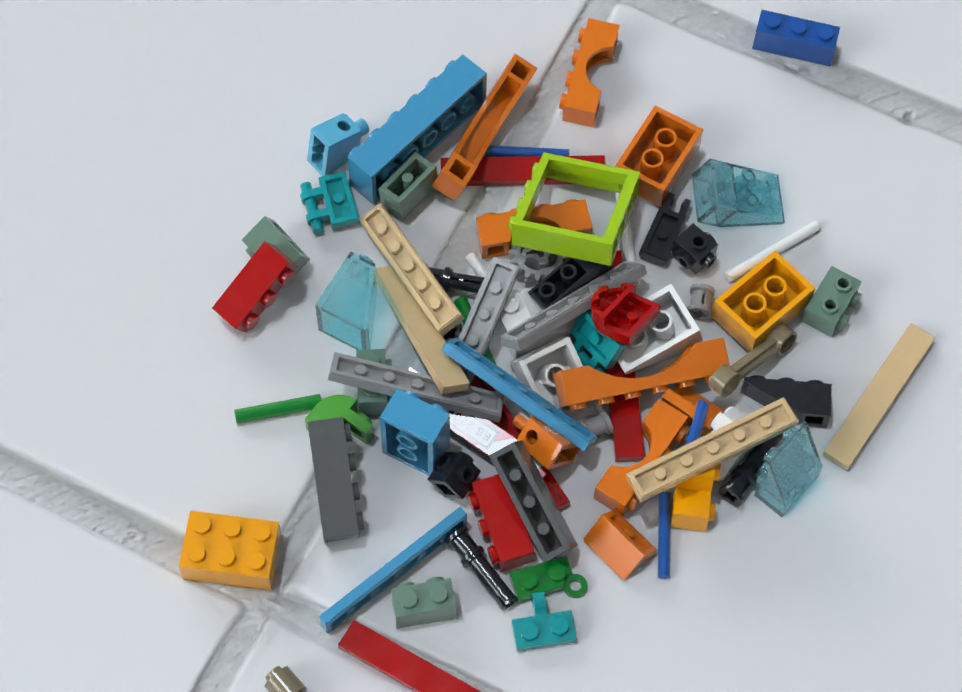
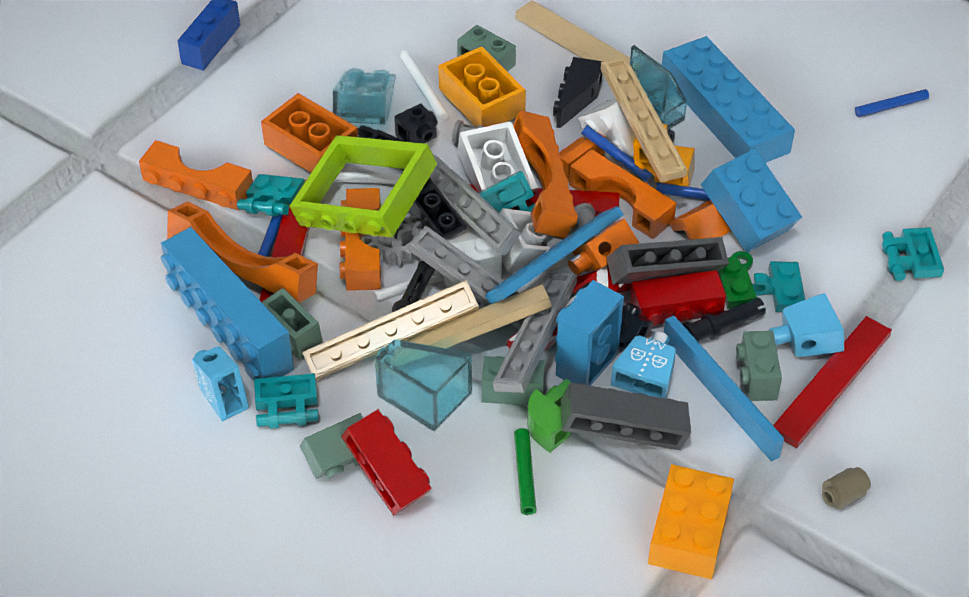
camera: 80 degrees left, 15 degrees down
red slope [591,283,660,346] -> none
dark tan piece [708,323,797,398] -> none
none -> teal plate [237,174,305,217]
none -> medium azure torso [611,332,676,399]
none -> dark azure brick [661,36,795,163]
none -> dark azure brick [700,148,802,253]
none -> medium azure torso [769,293,844,357]

